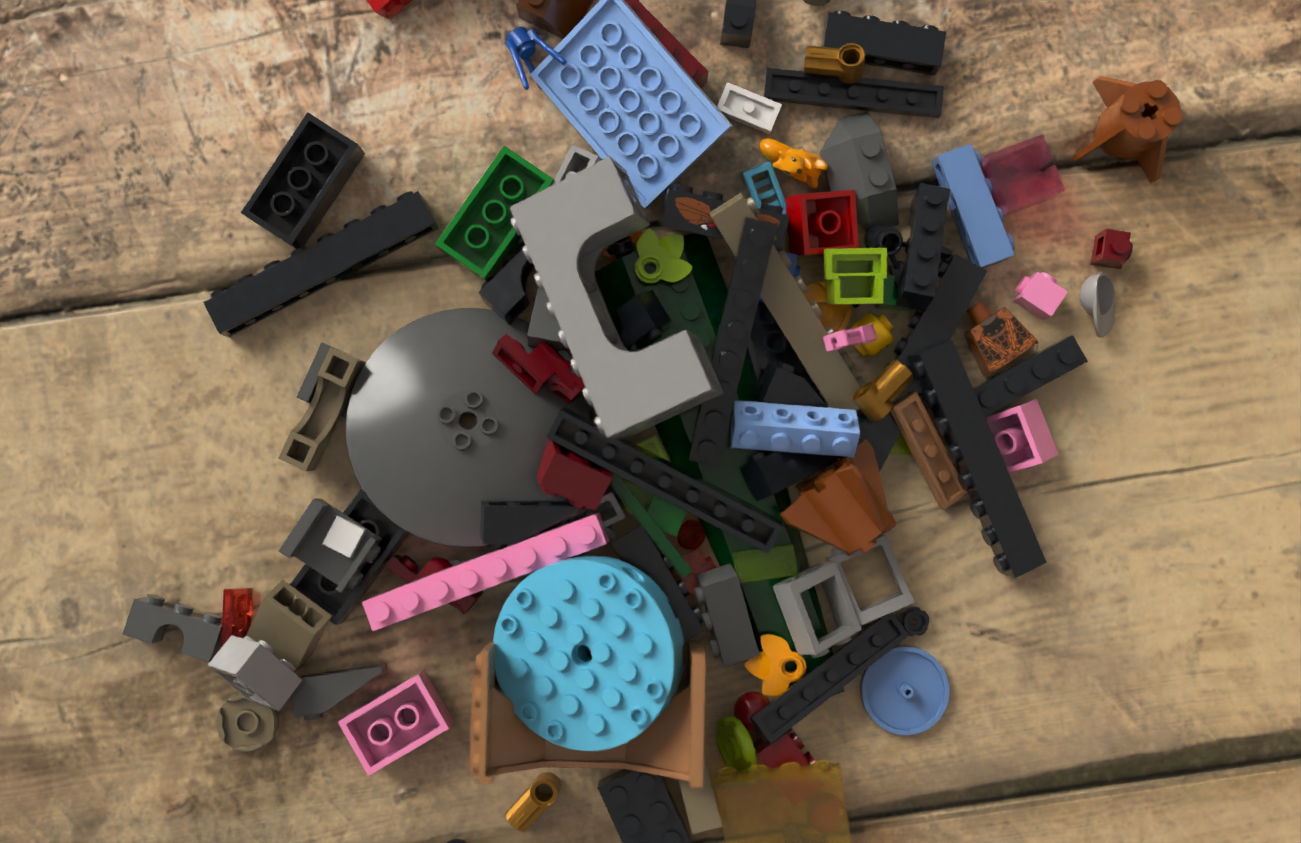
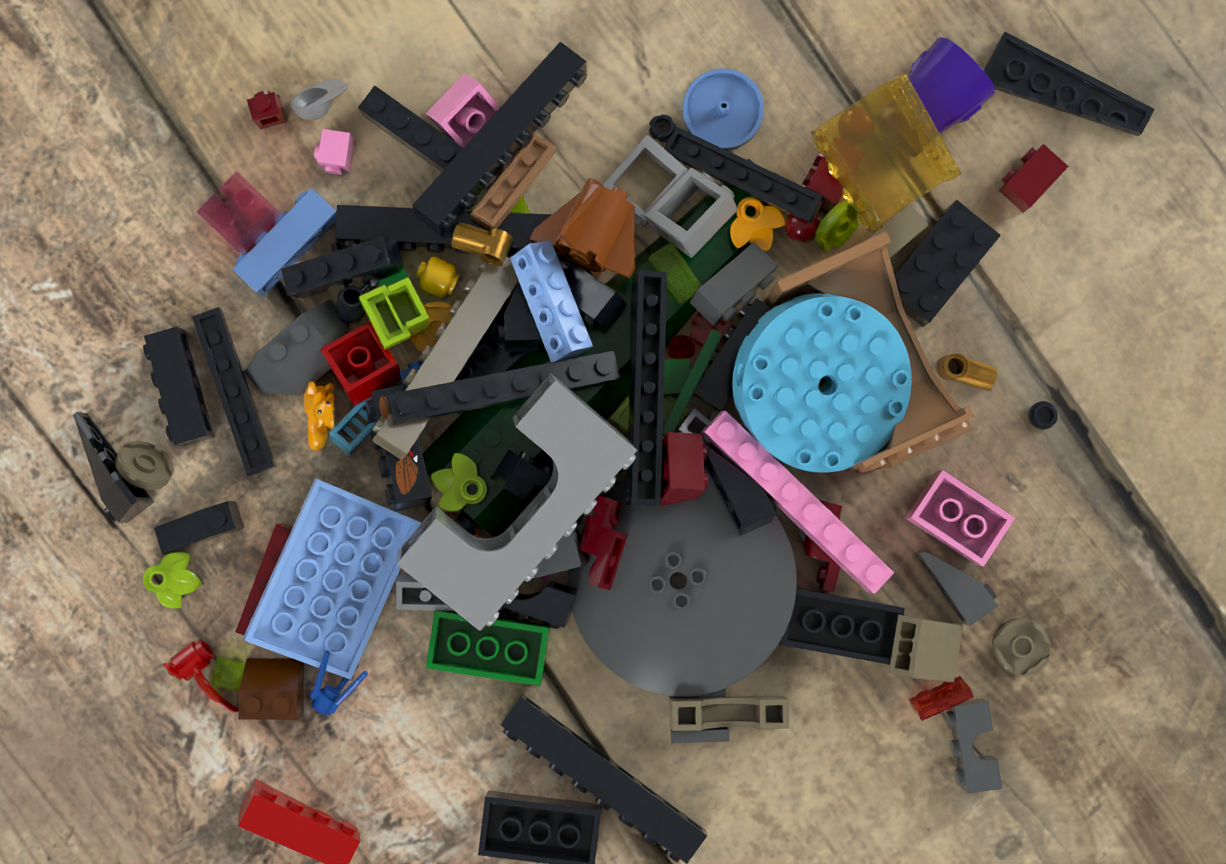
camera: 110 degrees left, 0 degrees up
light grey brick [207,635,302,711] -> none
dark grey panel [279,498,382,593] -> none
white tile [322,516,366,558] -> none
white plate [717,82,782,135] -> none
pearl gold piece [804,43,865,84] -> none
bright pink piece [823,324,877,352] -> none
torso [964,301,1038,377] -> none
dark orange brick [1072,76,1183,183] -> none

